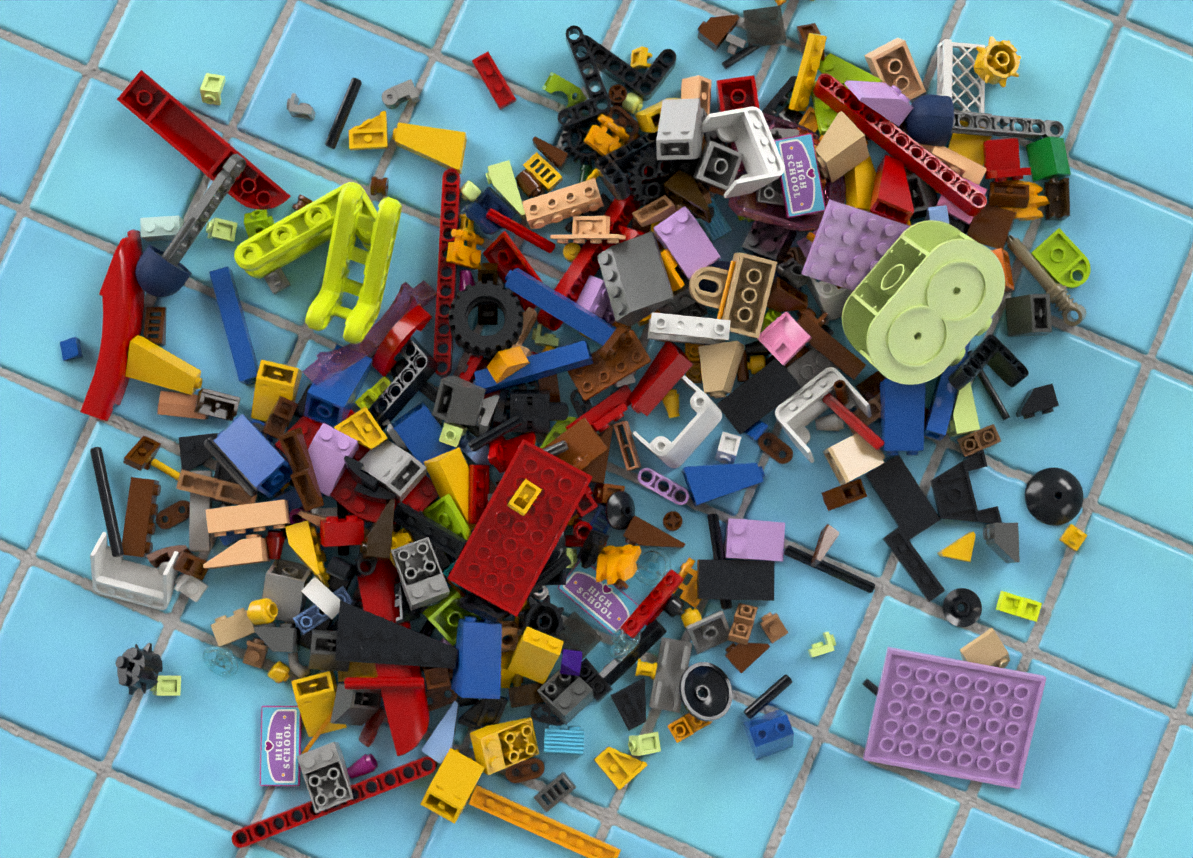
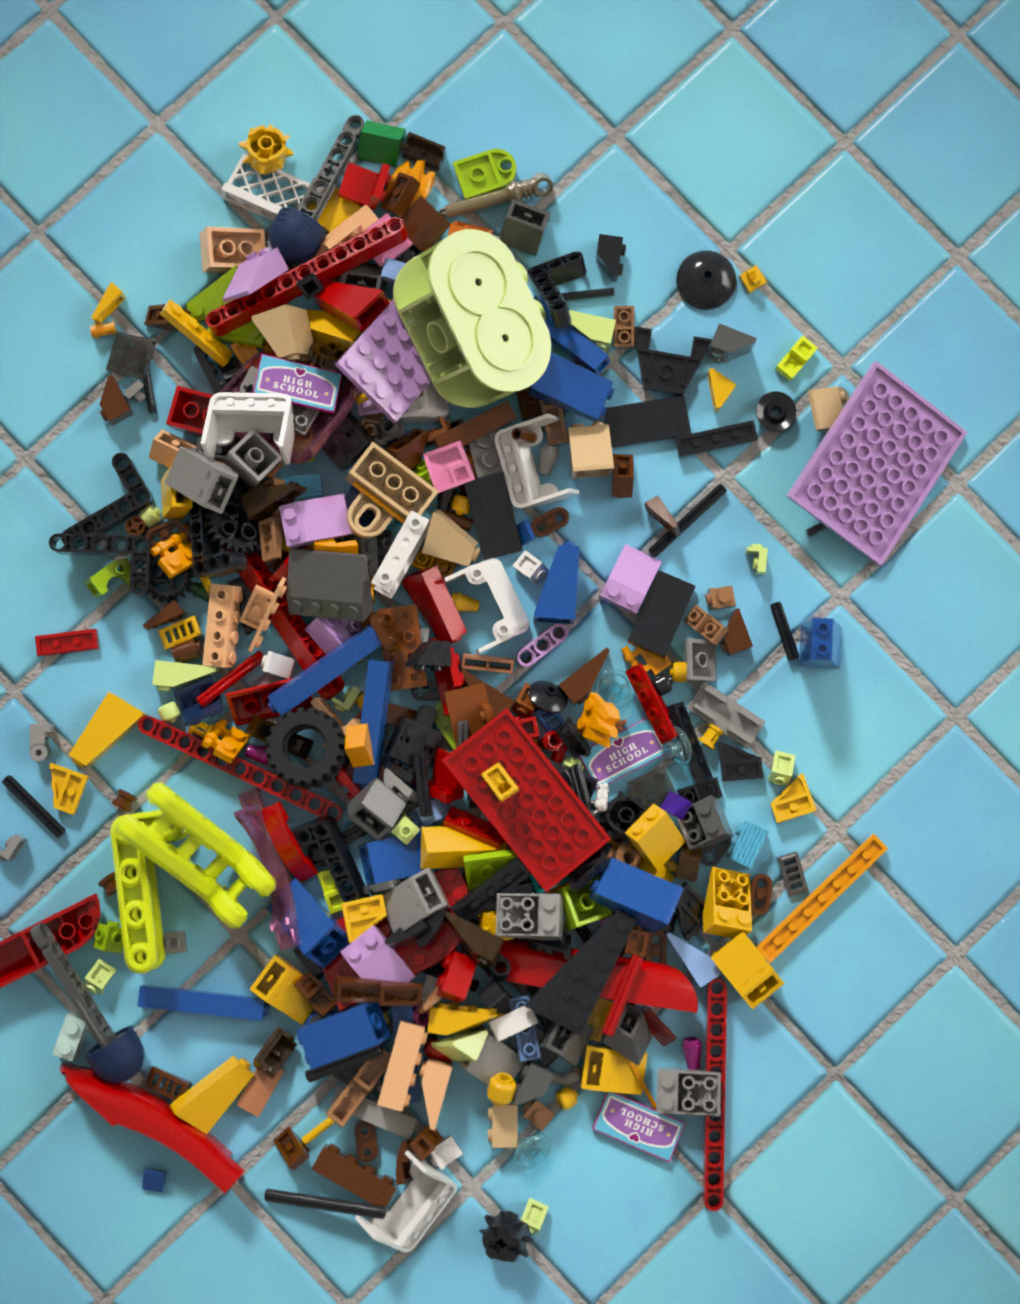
camera: 70 degrees left, 0 degrees up
black wing [179,433,219,471] -> none
yellow piece [563,242,581,263] -> none
yellow tile [630,46,653,70] -> none
reddish brown wheel [663,511,683,531] -> none
light orange slope [667,713,713,743] -> none
black dish [679,662,733,721] -> none
black axle [707,513,732,610] -> none
red axle [822,393,884,450] -> none
none -> white slope [261,651,297,679]
none -> black slope [296,273,324,300]
none -> dark brown gear [308,341,348,371]
none -> black slope [406,641,451,672]
none -> yellowish green slope [431,1030,488,1061]
none -> white axle [595,783,609,812]

